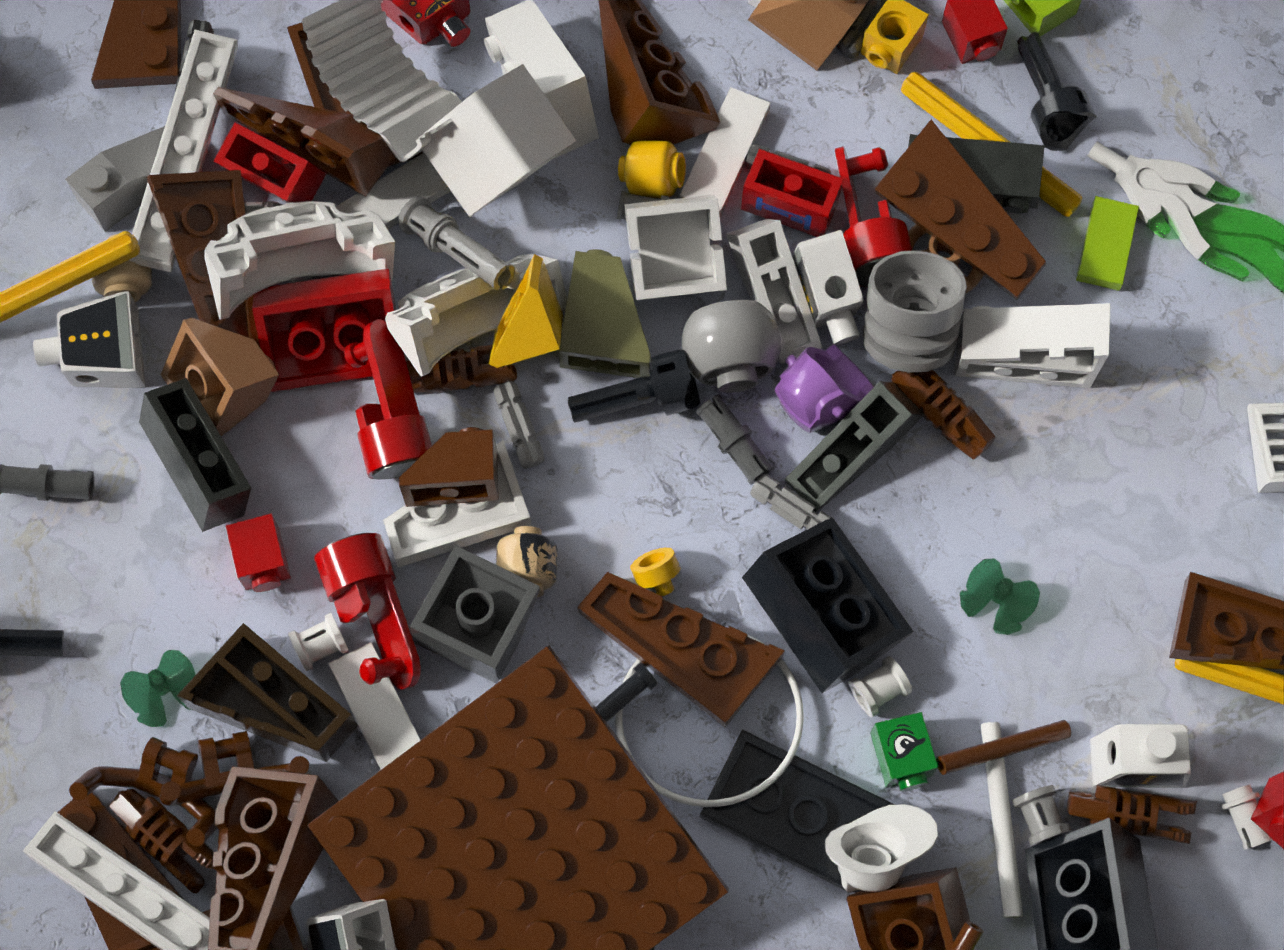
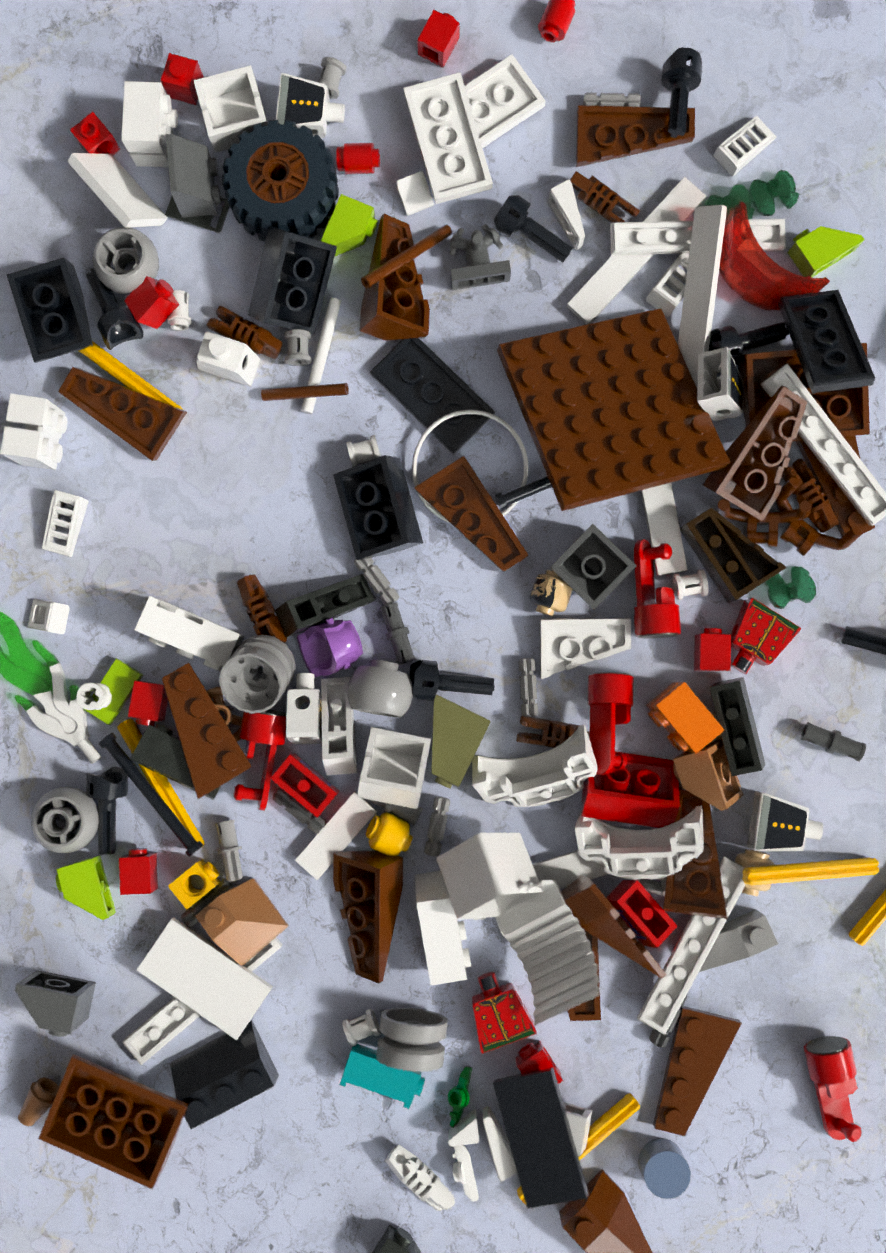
camera: 160 degrees left, 15 degrees up
light grey pin [398,196,515,291] -> none
reddish brown slope [399,427,499,507] -> none
yellow slope [489,254,564,368] -> none
yellow tile [630,547,681,596] -> none
white piece [825,804,938,892] -> none
green brick [870,712,938,792] -> none
clear green piece [959,558,1040,635] -> none
none -> white slope [28,599,70,634]
none -> light grey wheel [31,787,99,853]
none -> white bush [76,683,112,710]
none -> black bar [98,733,204,857]
none -> red brick [128,681,168,726]
none -> light grey axle [215,819,243,882]
none -> light grey axle [424,796,450,856]
none -> orange piece [646,682,724,754]
none -> red torso [731,598,801,674]

